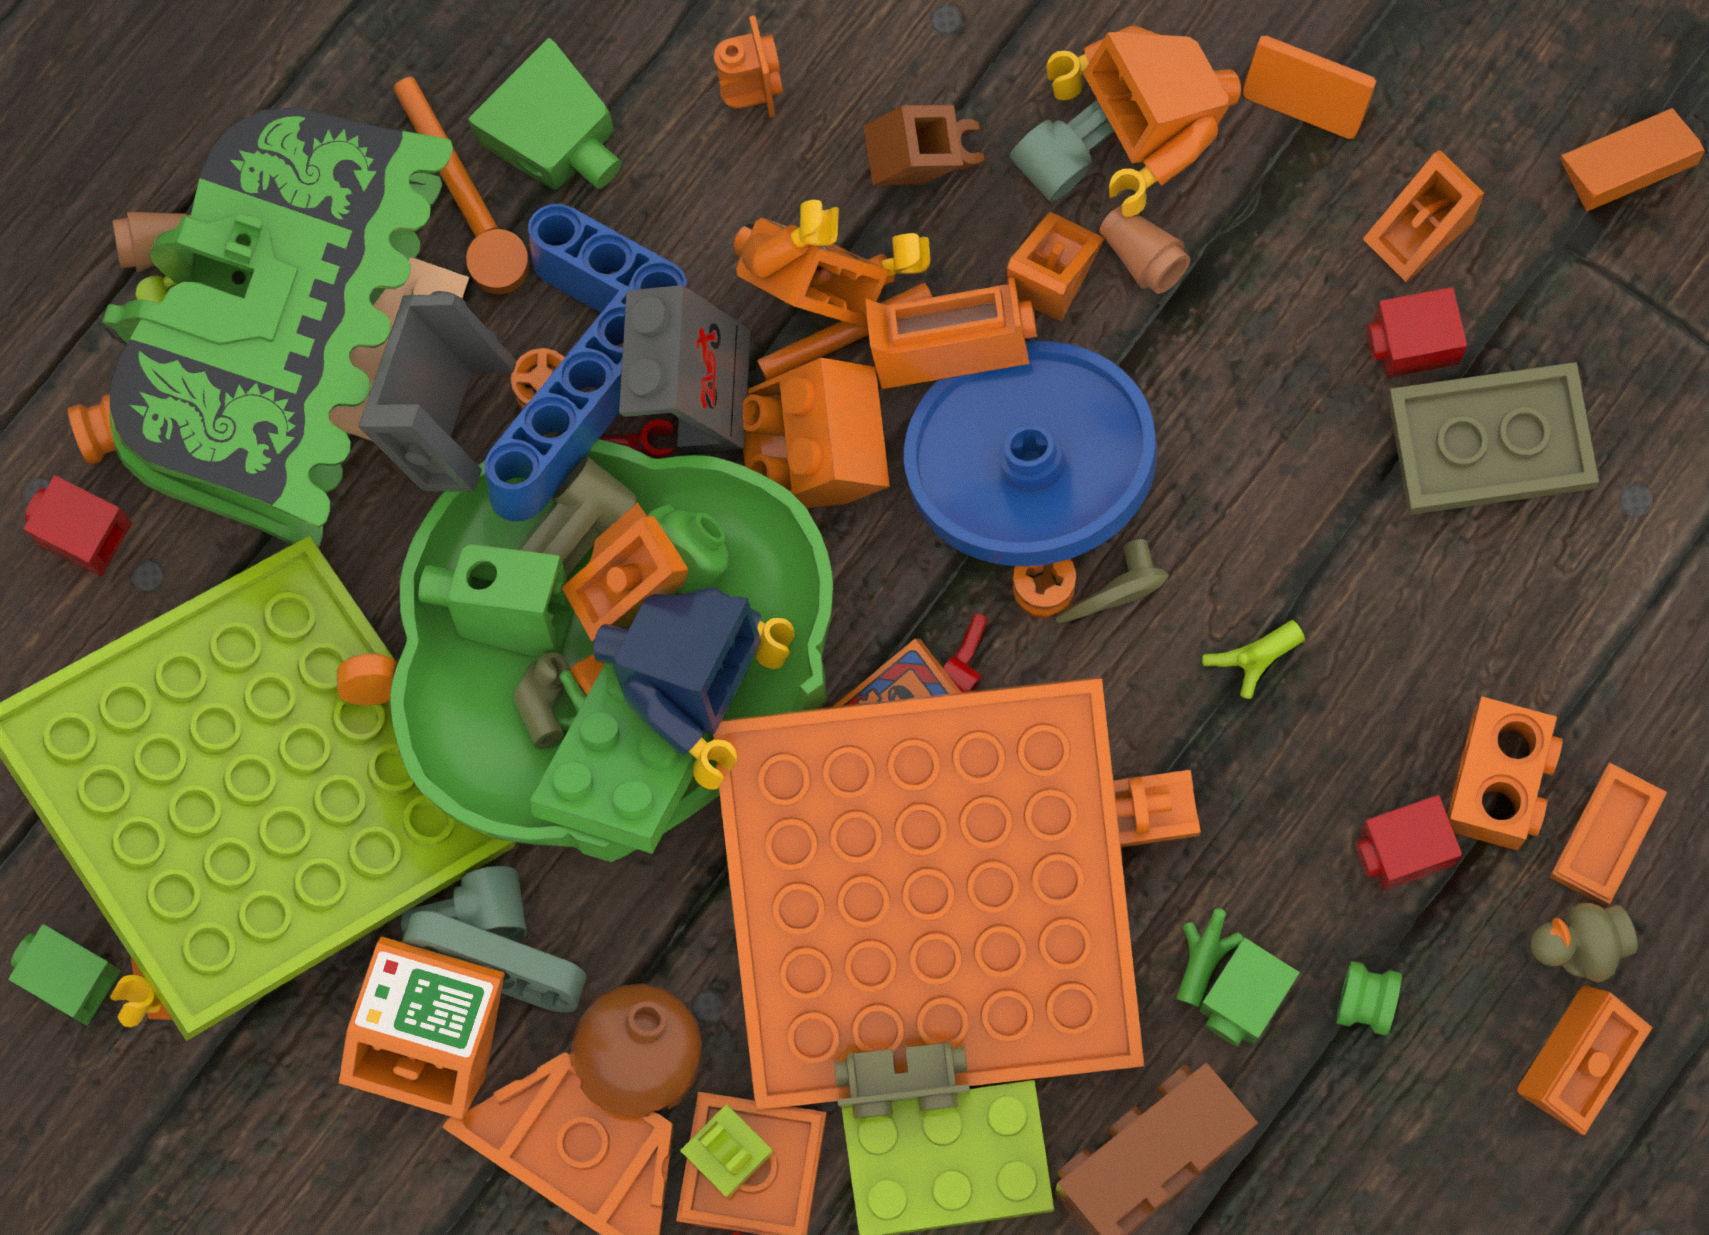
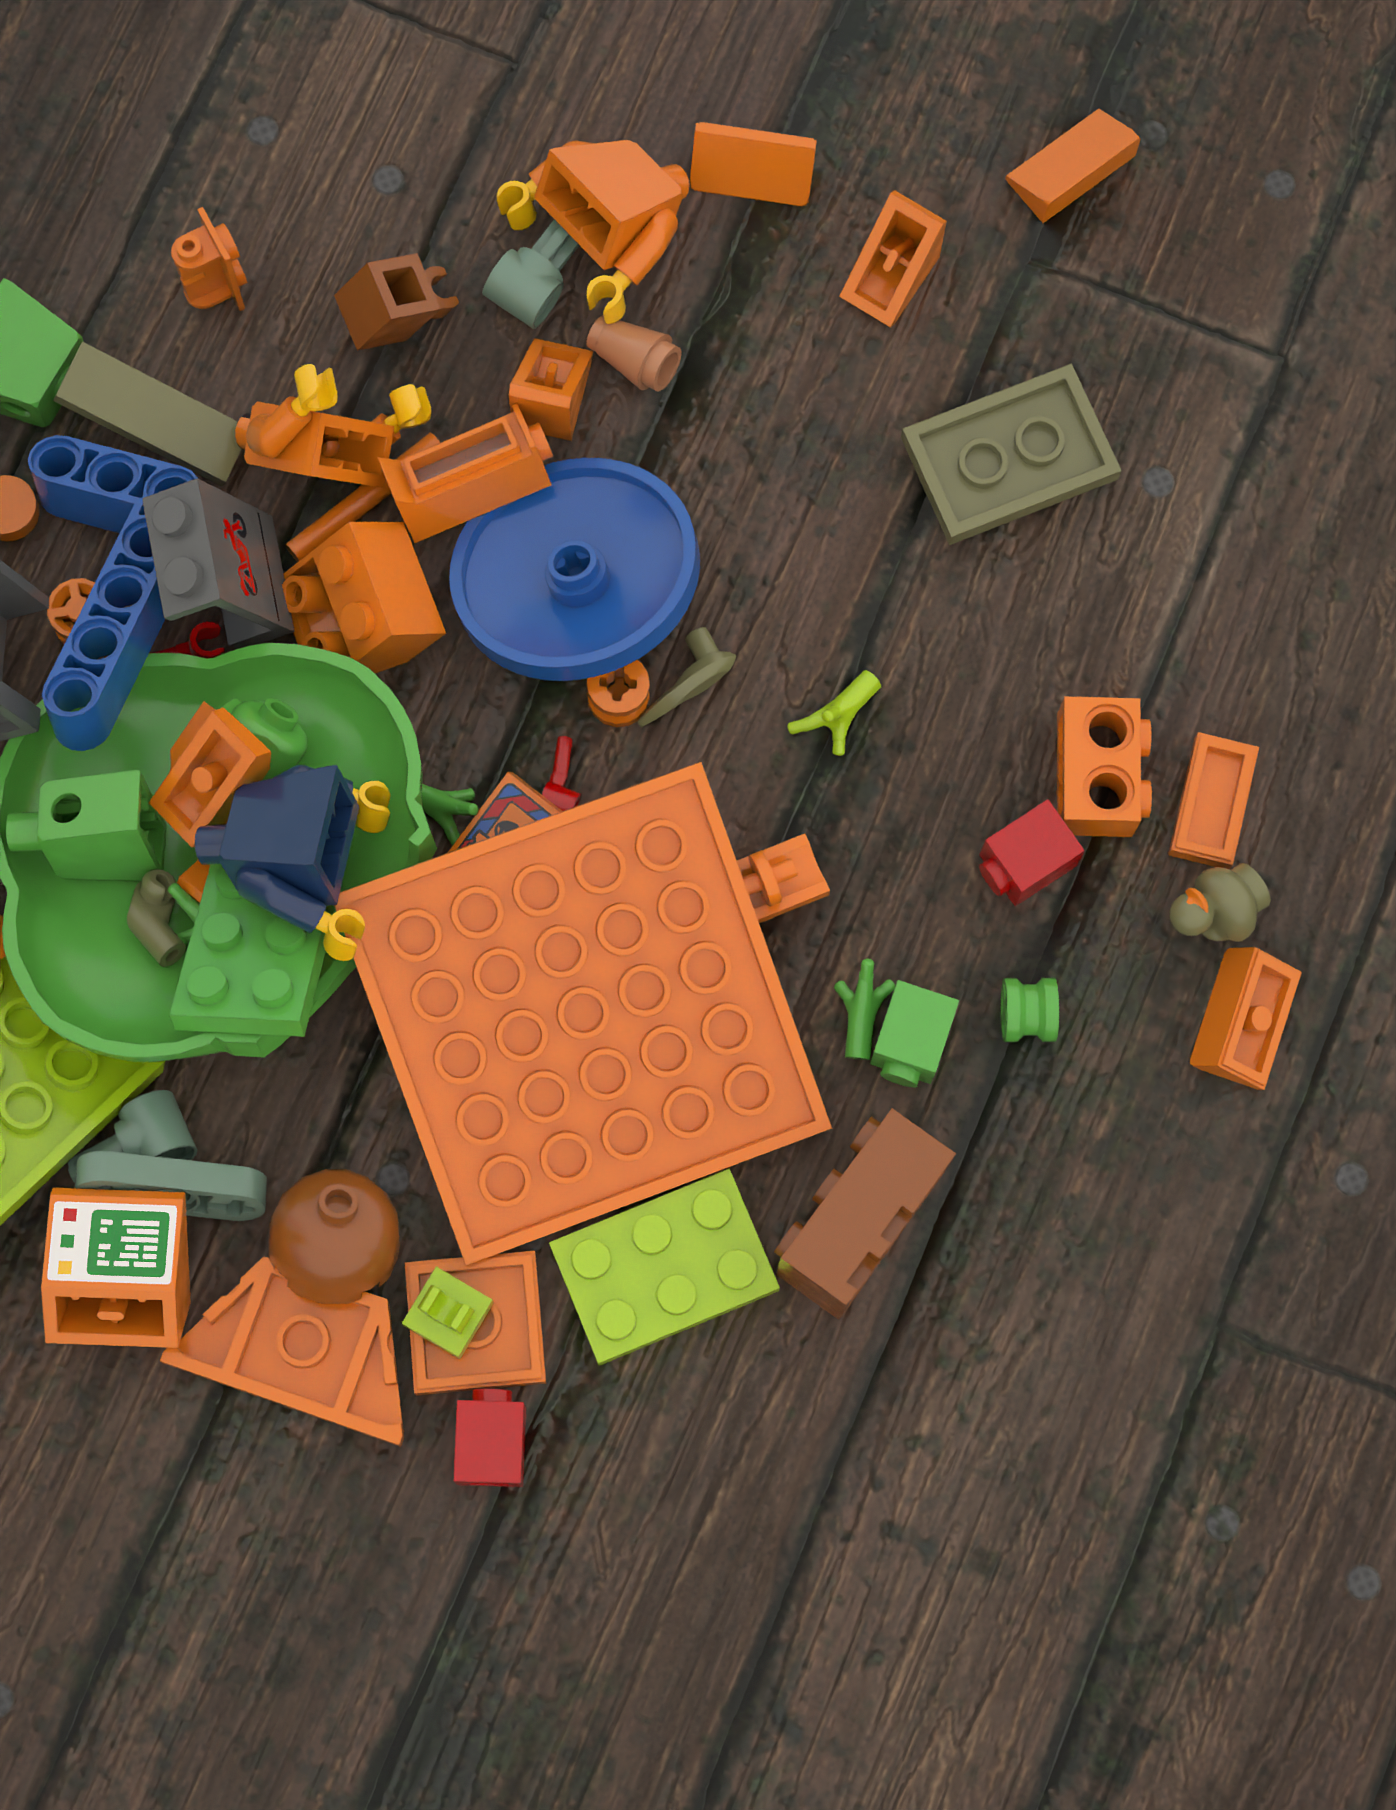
camera: 25 degrees left, 0 degrees up
olive piece [516,456,637,577] -> none
olive hinge [834,1041,970,1119] -> none
red brick [1366,287,1467,378] -> none
none -> olive tile [53,342,242,486]
none -> bright green bar [422,783,479,845]

